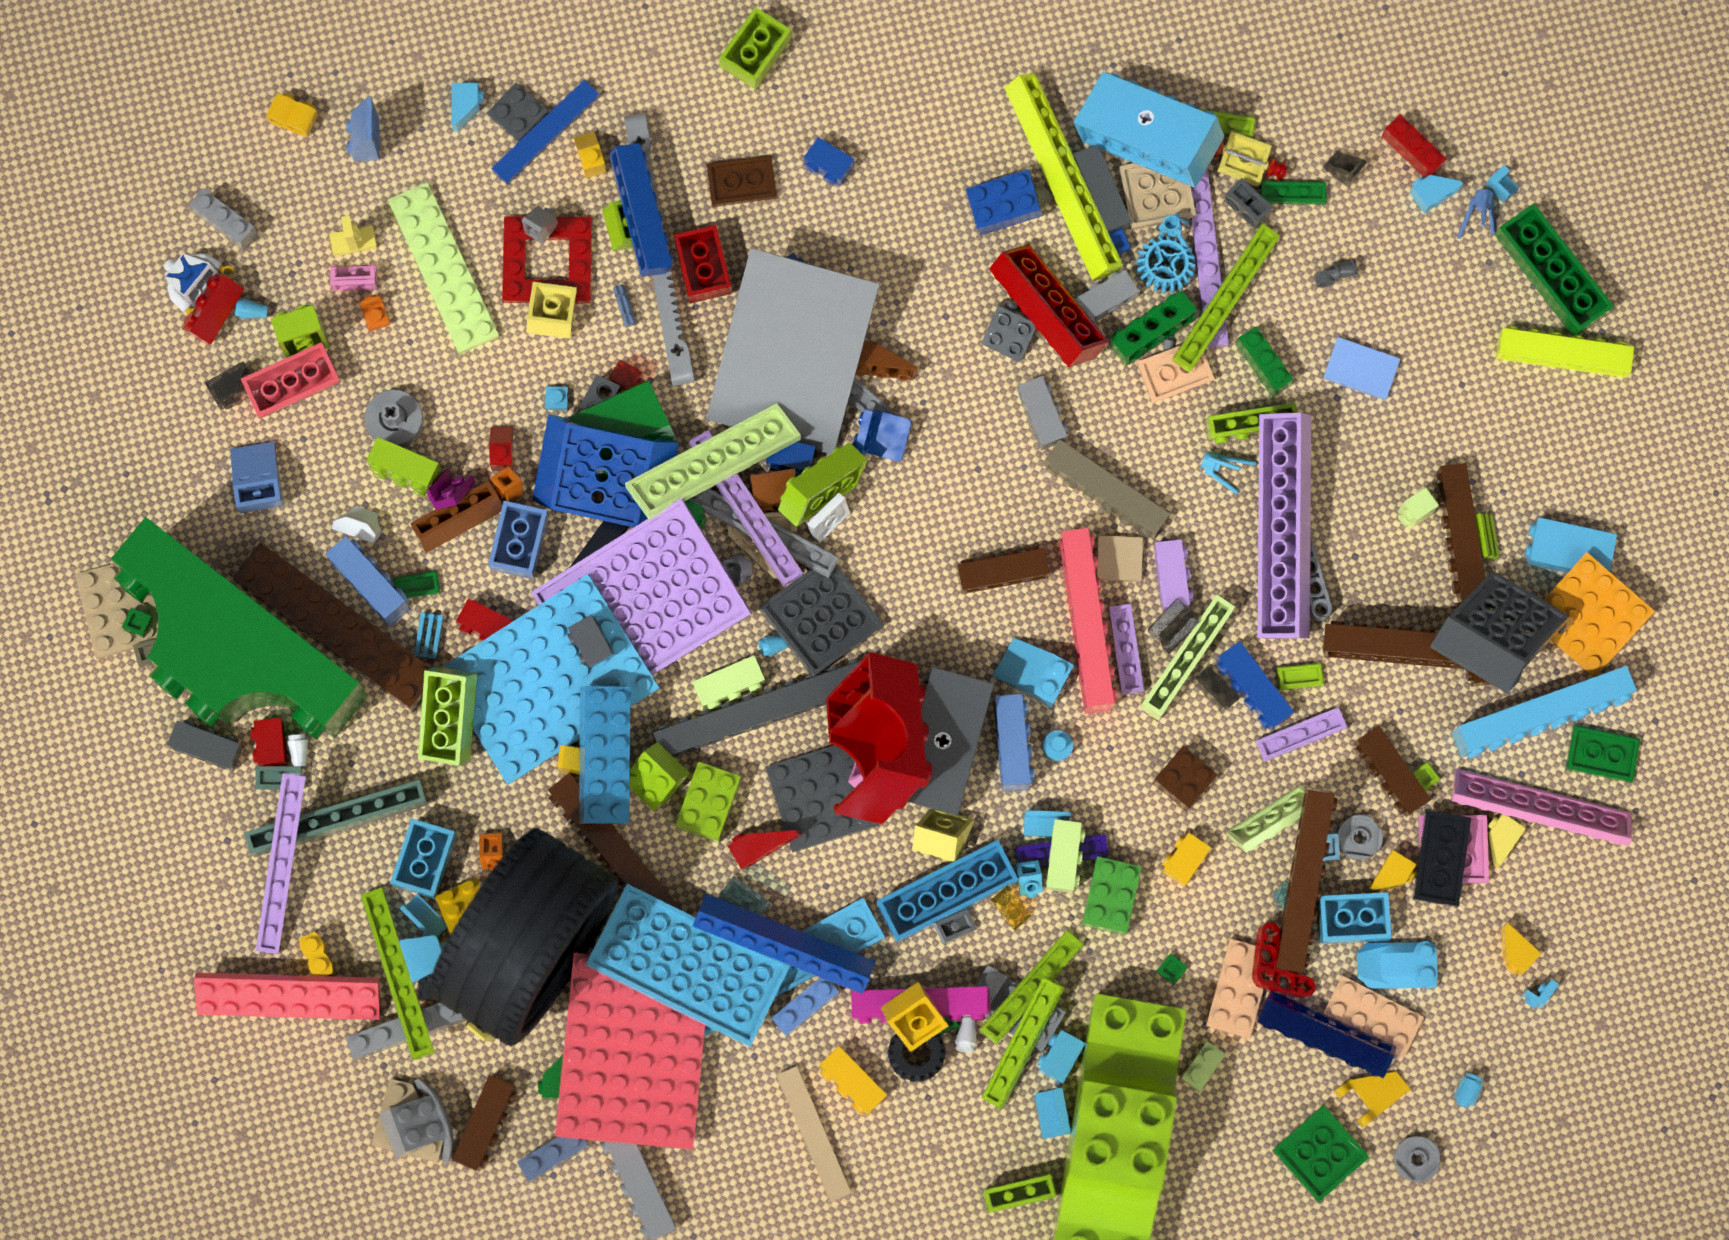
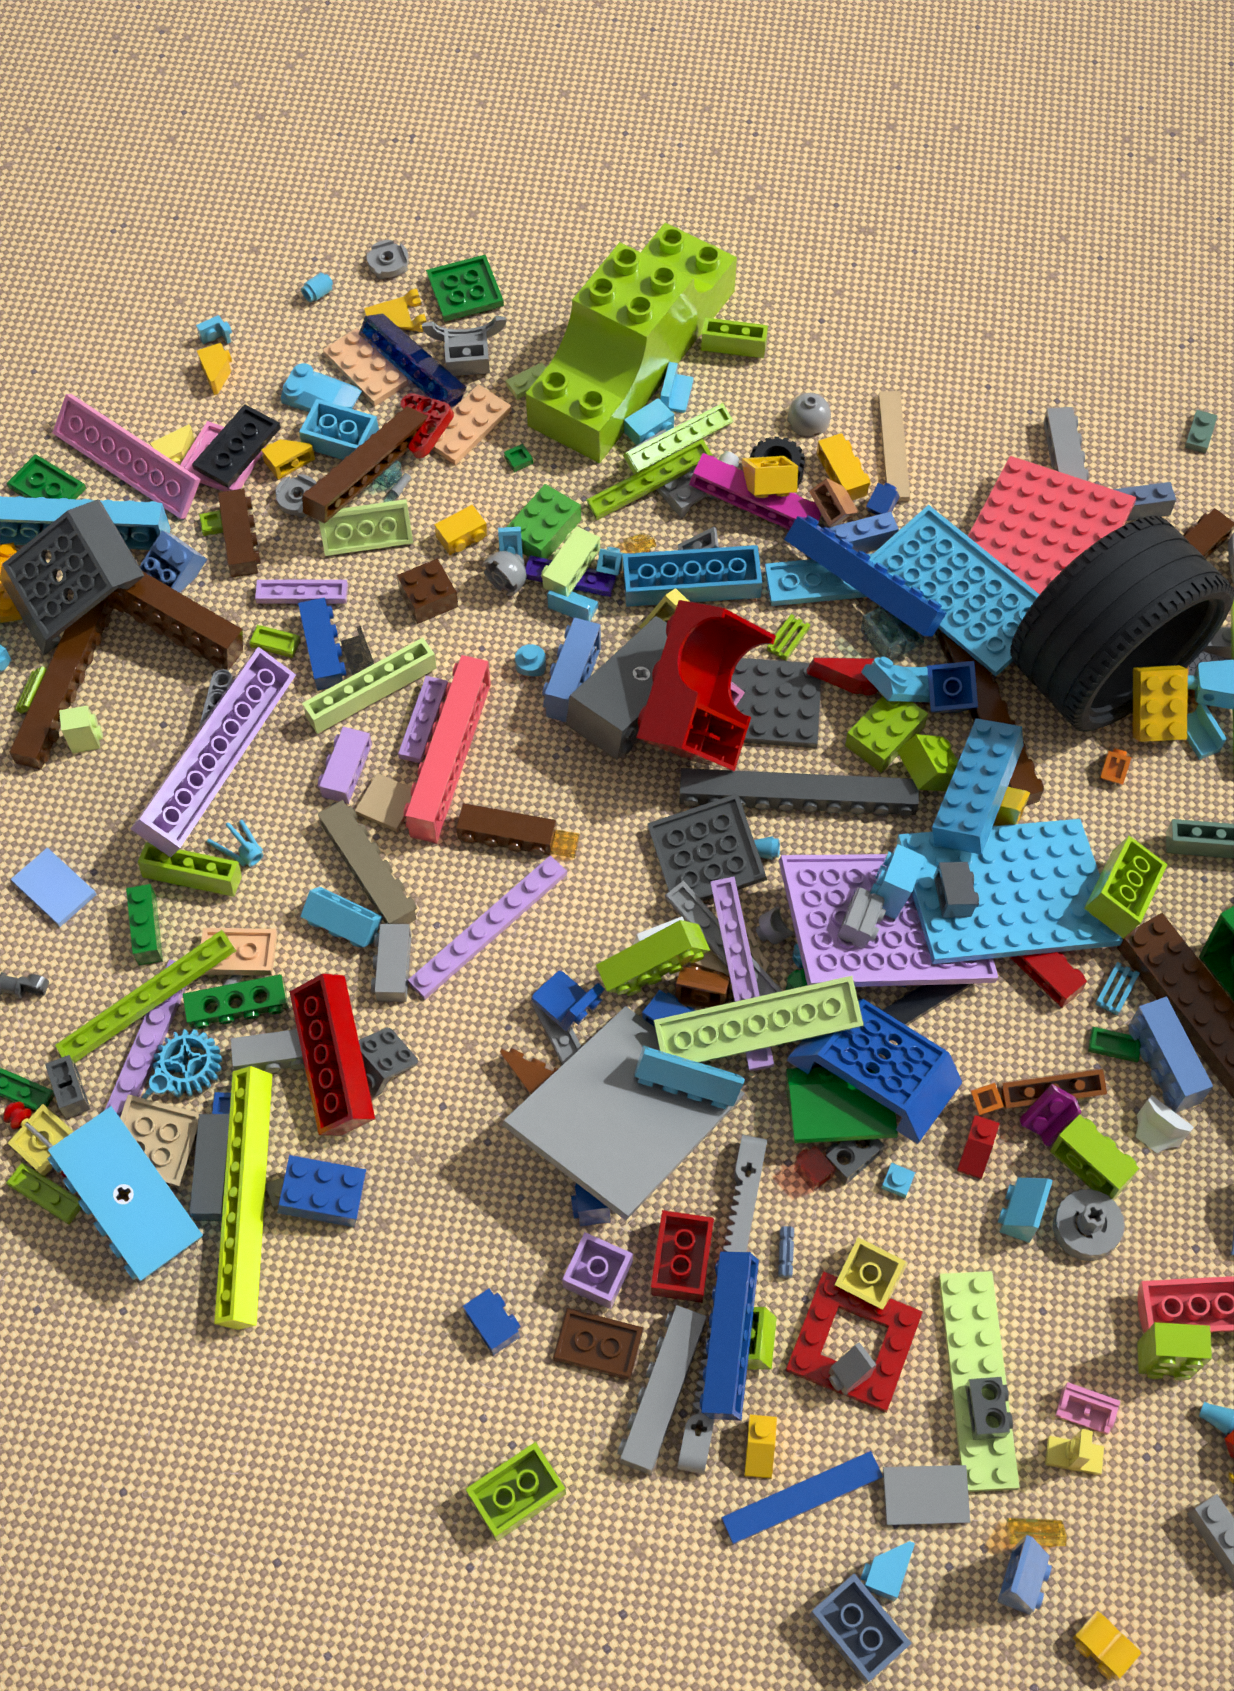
camera: 155 degrees left, 15 degrees down
orange bracket [359,295,391,332] -> none
medium azure brick [390,818,457,899] -> none
dark grey plate [486,83,549,142] -> none
medium blue brick [488,501,549,580] -> none
yellowish green brick [692,655,765,710] -> none
medium azure slope [992,638,1074,709] -> none
clear smoke panel [1148,599,1200,654] -> none
none -> medium blue slope [139,530,207,593]
none -> medium azure brick [300,887,383,948]
none -> light grey piece [384,473,411,502]
none -> lavender plate [408,856,567,1000]
none -> light grey piece [422,316,506,376]
none -> light grey cylinder [482,551,526,596]
none -> medium azure plate [498,527,523,559]
none -> clear yellow tile [551,830,580,858]
none -> lavender brick [562,1232,633,1309]
none -> light grey brick [617,1305,707,1475]
none -> medium azure slope [634,1046,745,1109]
none -> lime tile [767,614,810,661]
none -> light grey cylinder [787,392,831,437]
none -> nougat torso [809,478,858,527]
none -> sand blue brick [809,1573,912,1685]
none -> light grey brick [837,887,886,948]
none -> medium azure slope [861,657,930,702]
none -> blue brick [866,482,900,515]
none -> medium azure brick [870,844,925,919]
none -> light grey tile [883,1465,970,1525]
none -> blue slope [927,661,978,713]
none -> dark grey brick [965,1377,1013,1440]
none -> medium azure slope [998,1177,1053,1243]
none -> clear yellow plate [1006,1518,1067,1547]

